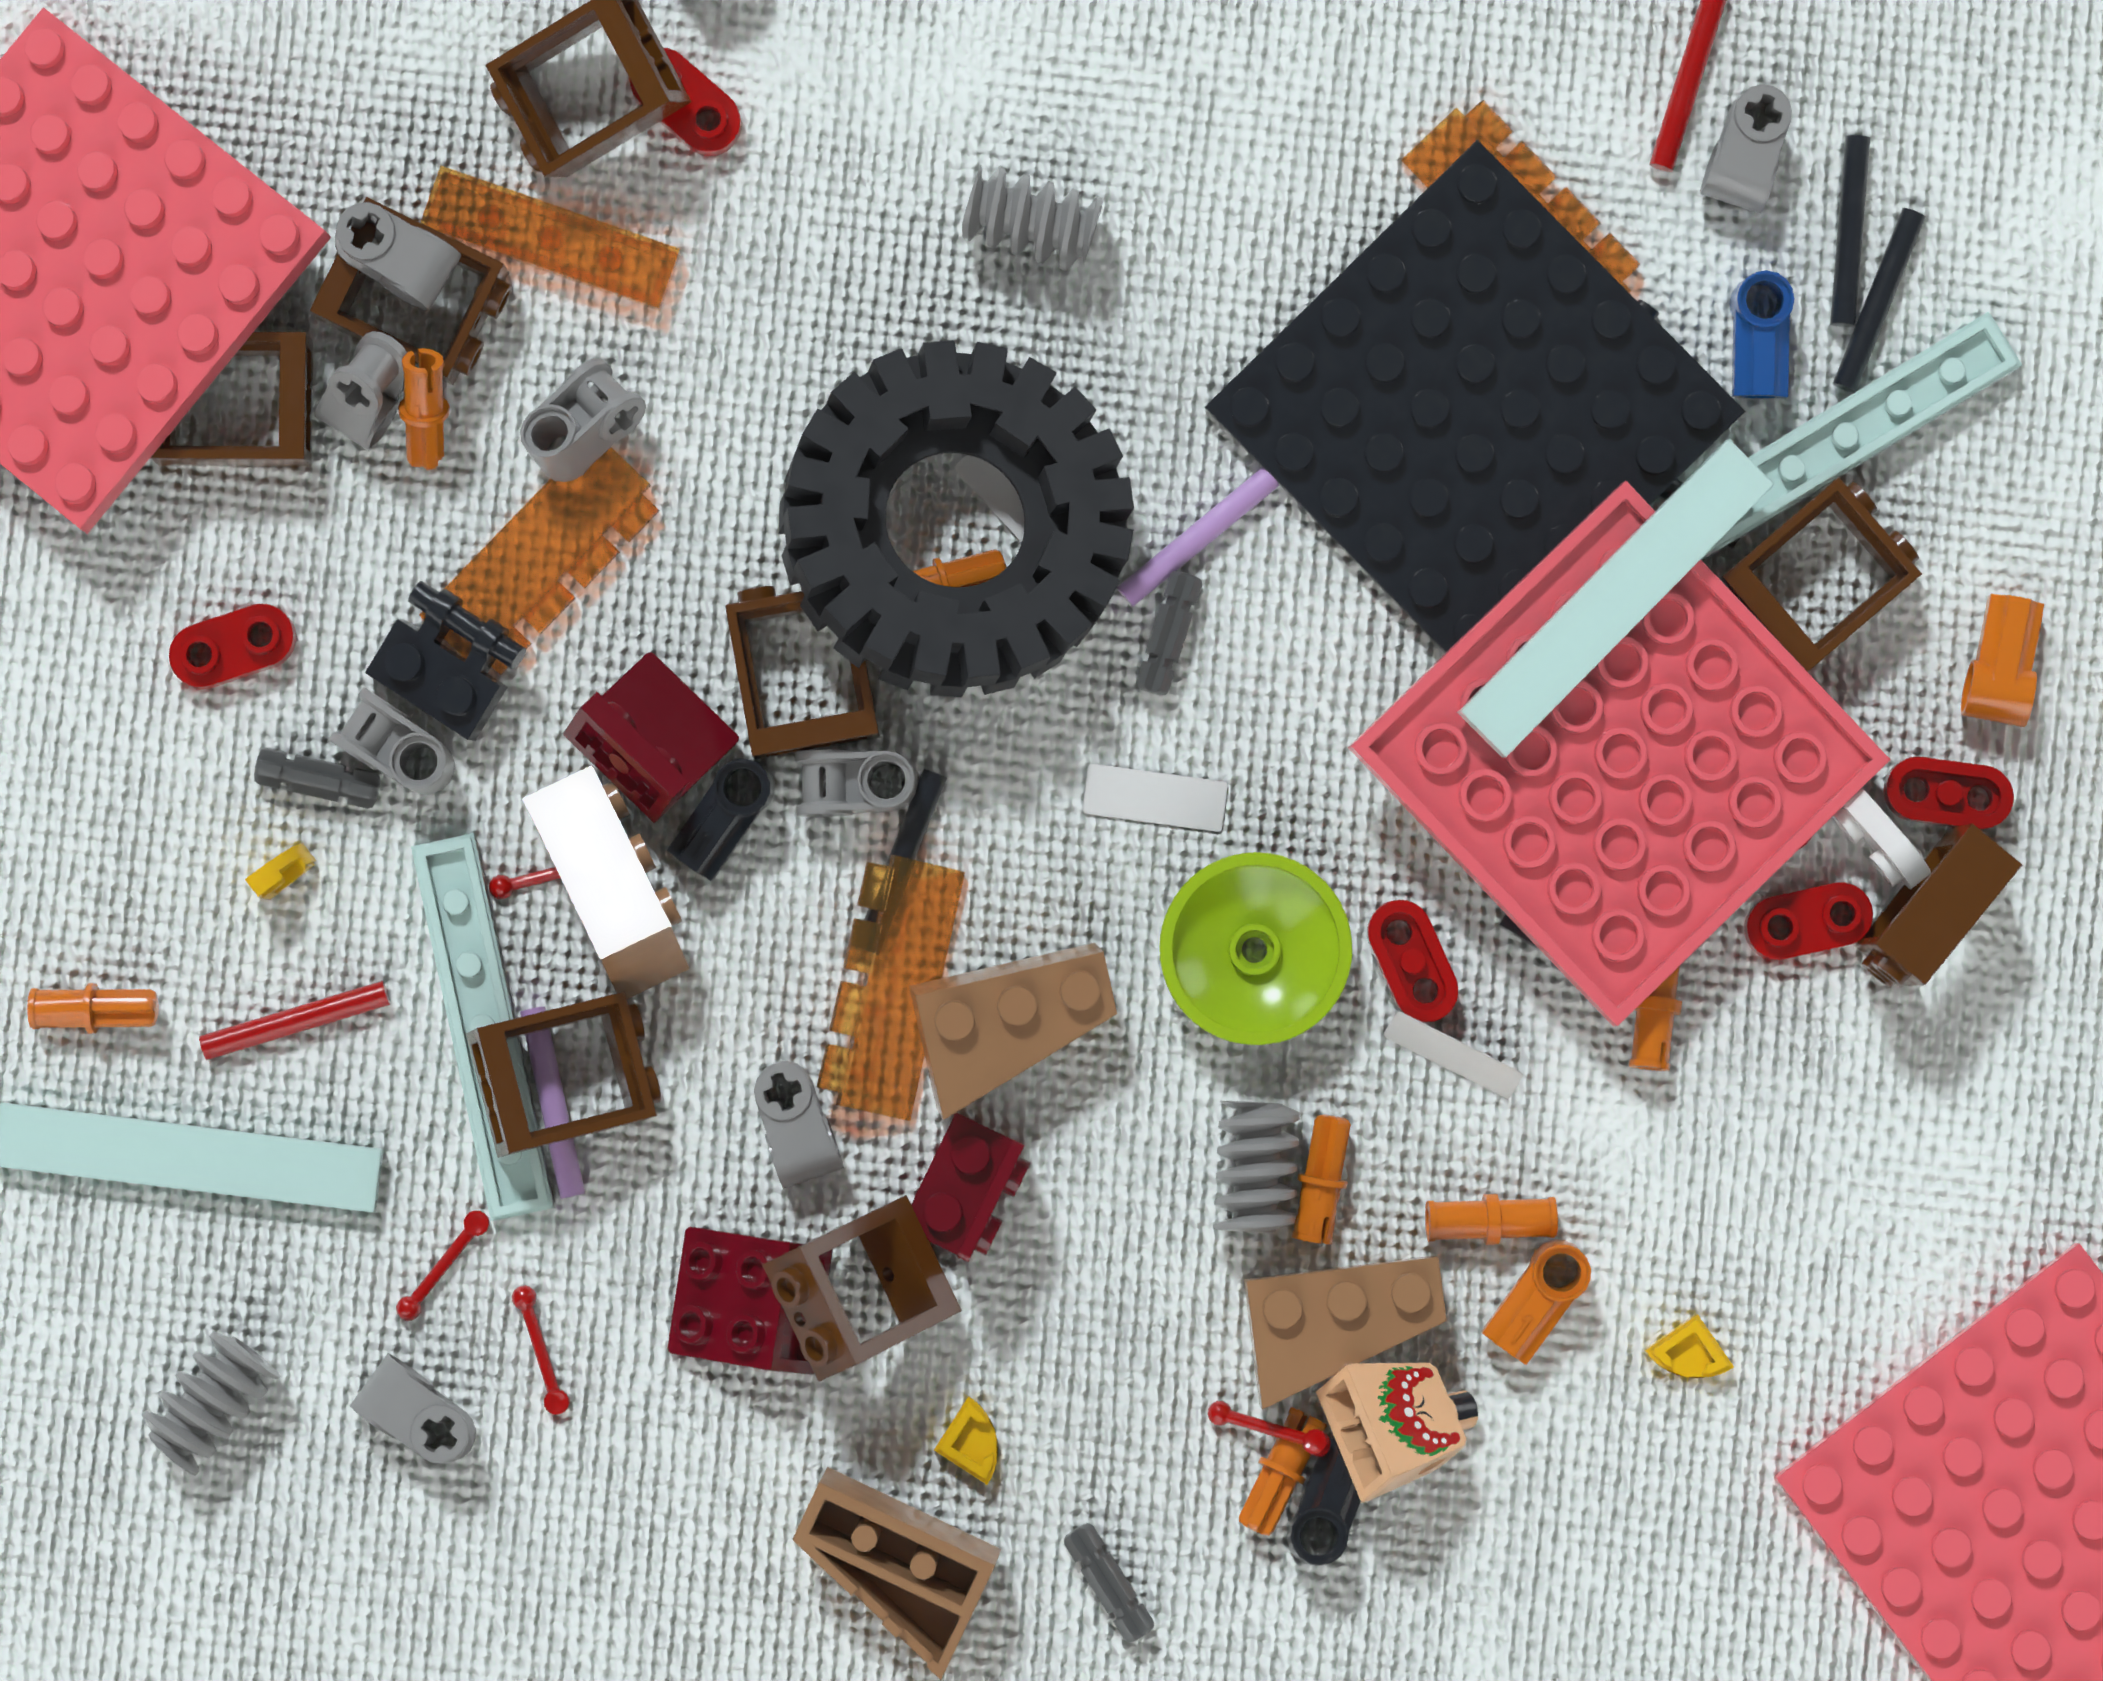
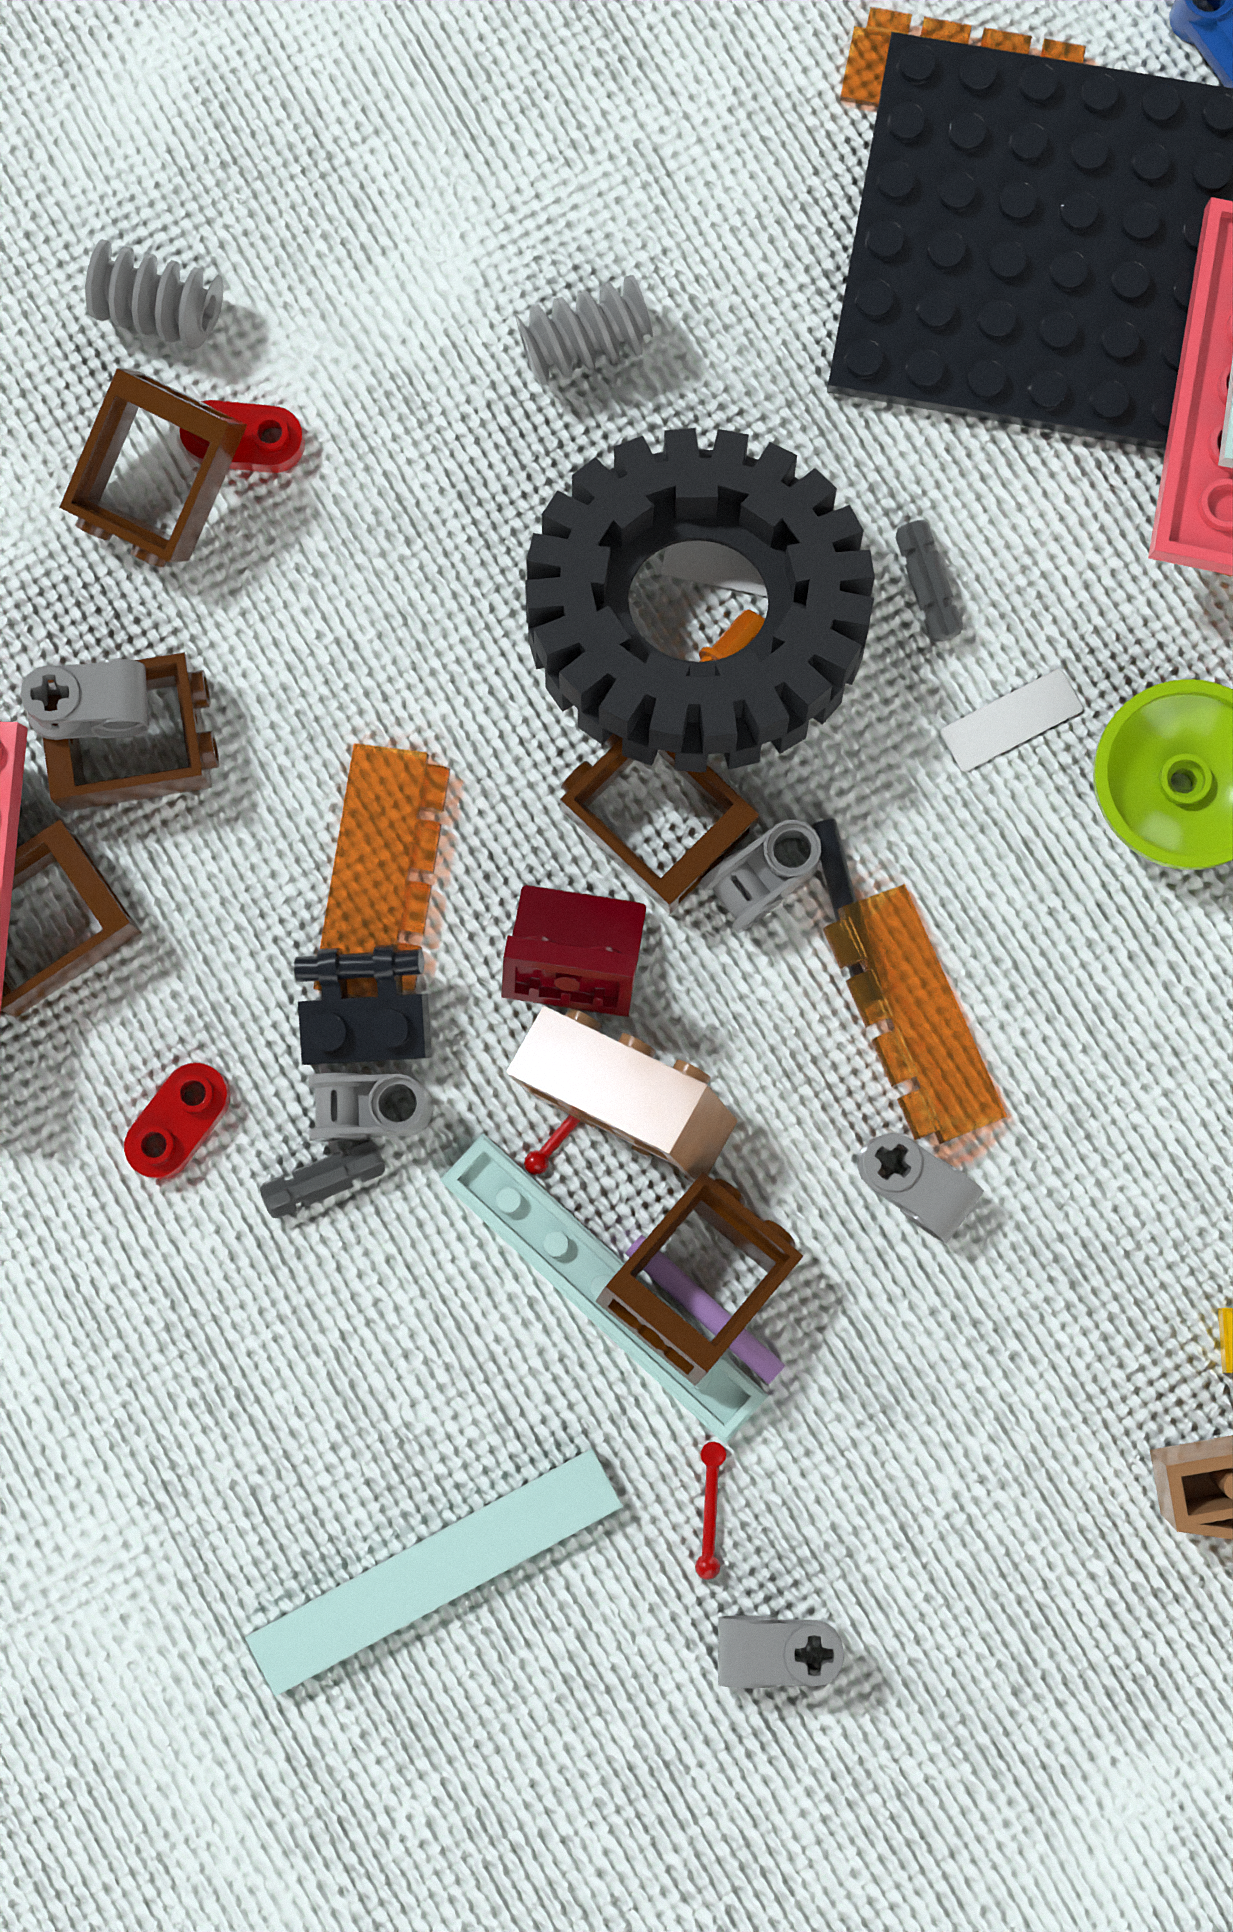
camera: 25 degrees left, 5 degrees down
orange axle [27,983,159,1034] -> none
light grey piece [141,1331,281,1476] -> none
red bar [199,981,390,1060] -> none
yellow tile [245,843,317,900] -> none
light grey piece [314,331,407,451] -> none
orange axle [398,348,450,470] -> none
clear orange tile [420,165,681,311] -> none
red hinge [511,1285,570,1415] -> none
light grey piece [520,358,646,482] -> none
black piece [666,759,775,882] -> none
dark red bracket [667,1227,833,1375] -> none
reddish brown window [762,1195,962,1382] -> none
medium nougat wedge [909,943,1117,1120] -> none
dark red bracket [911,1112,1031,1262] -> none
lavender bar [1117,467,1280,607] -> none

